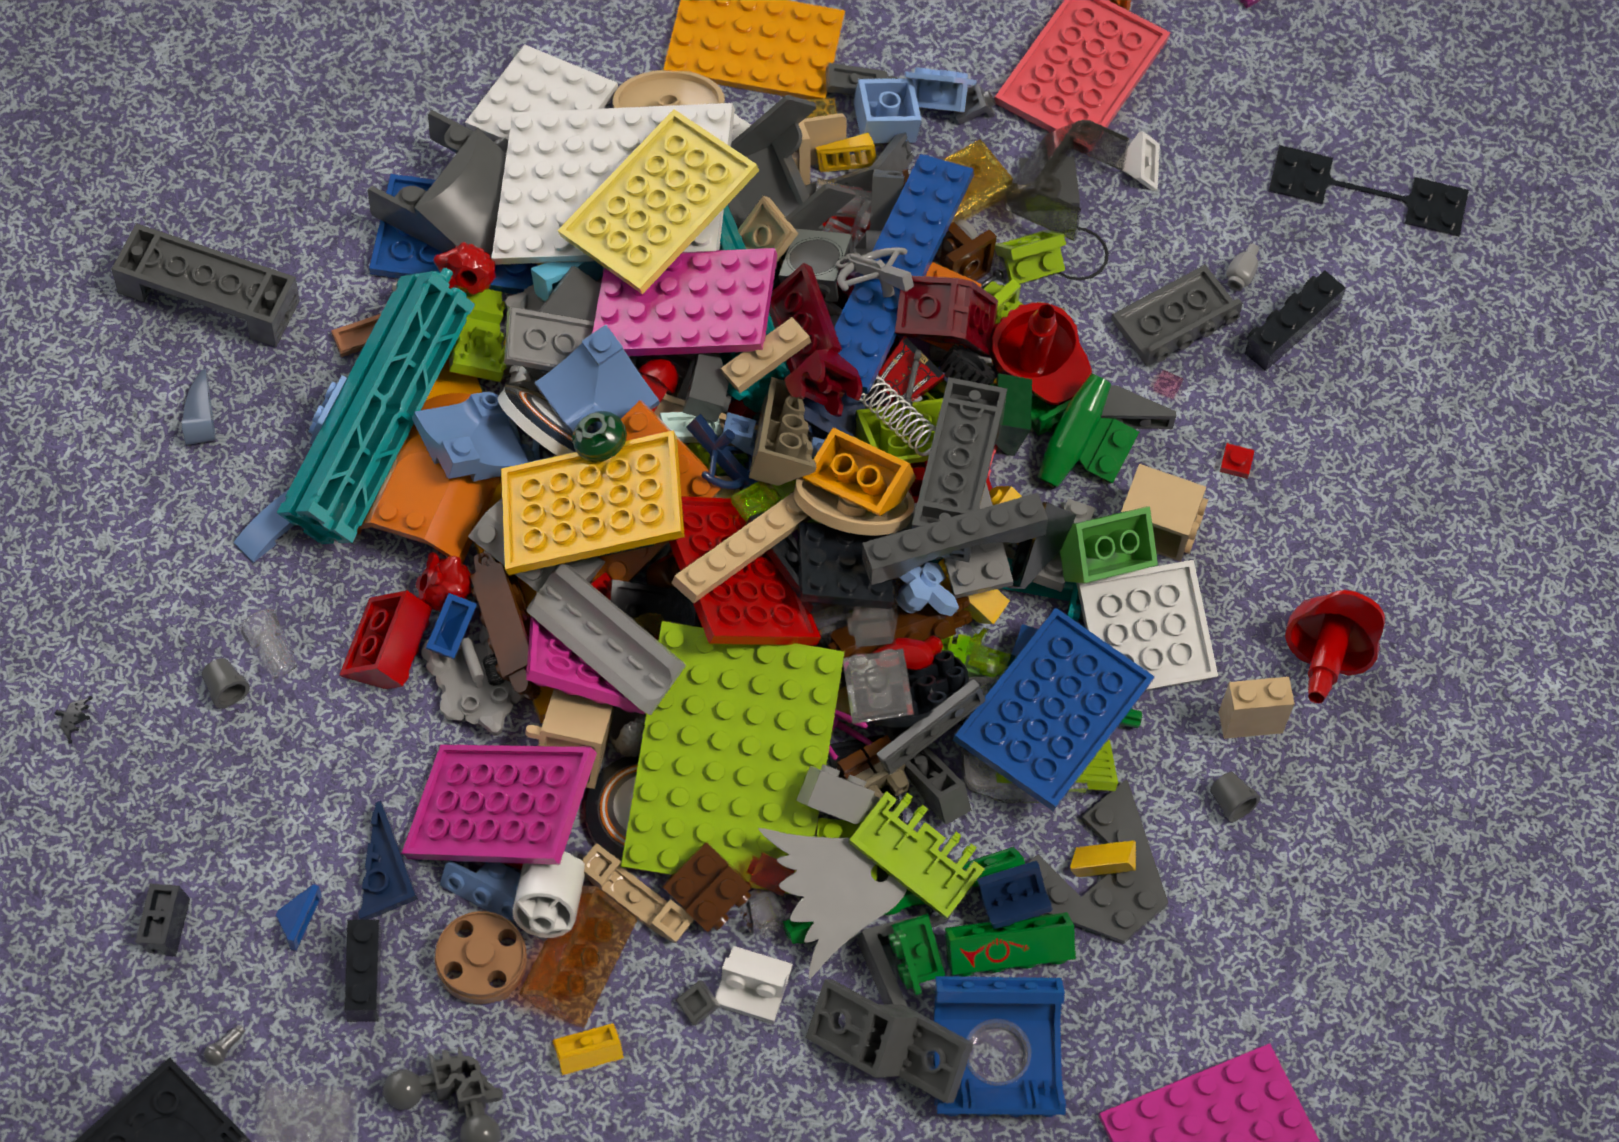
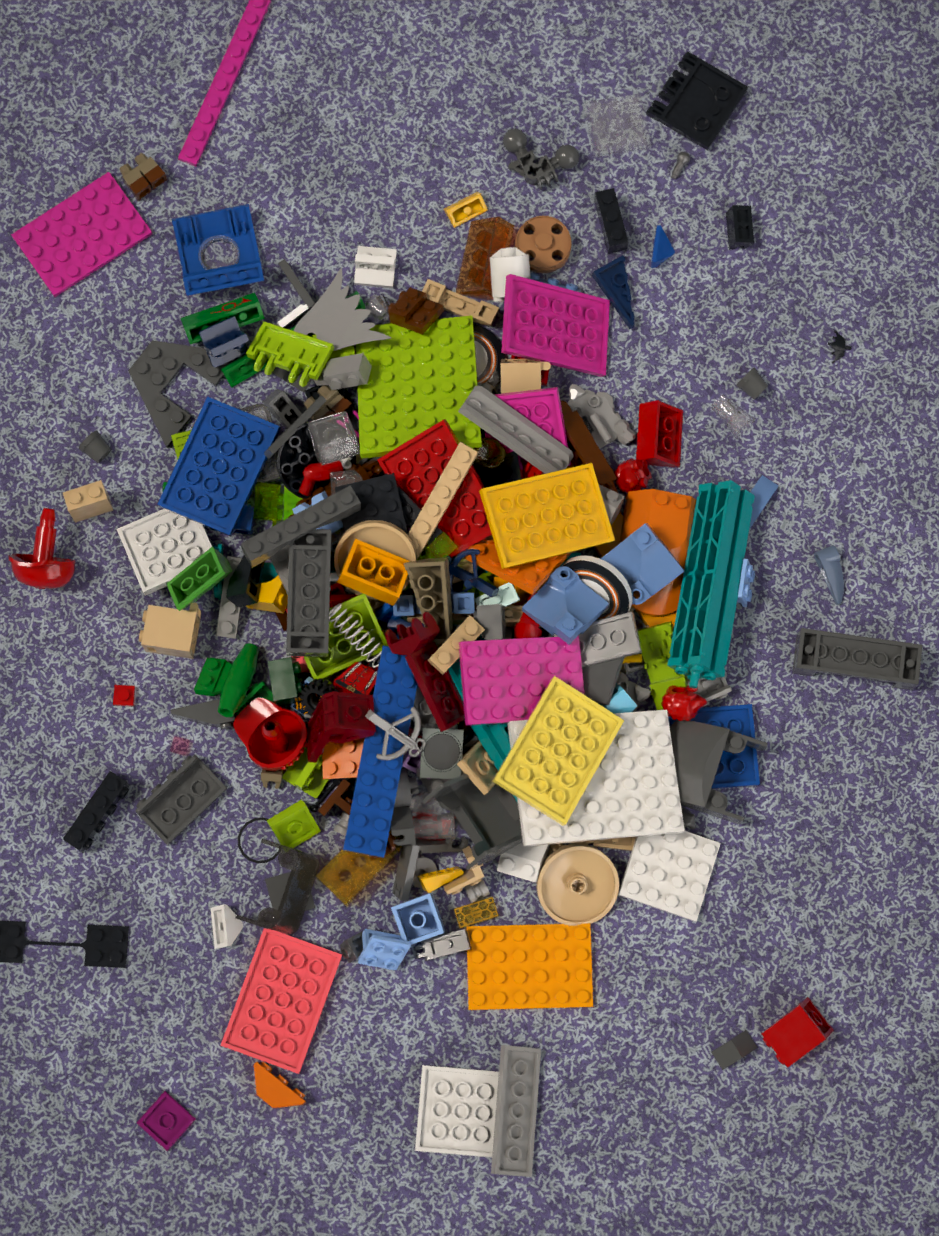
camera: 170 degrees right, 15 degrees up
nougat tile [331,314,381,357] -> none
blue slope [426,593,477,660] -> none
dark green piece [572,411,627,462] -> none
dark grey tile [676,980,720,1025] -> none
clear red bracket [746,852,795,897] -> none
dark grey bracket [805,979,974,1103] -> none
green bracket [888,914,946,995] -> none
dark grey hinge [901,350,922,410] -> none
yellow slope [1070,840,1136,877] -> none
light grey plant [1226,243,1259,291] -> none

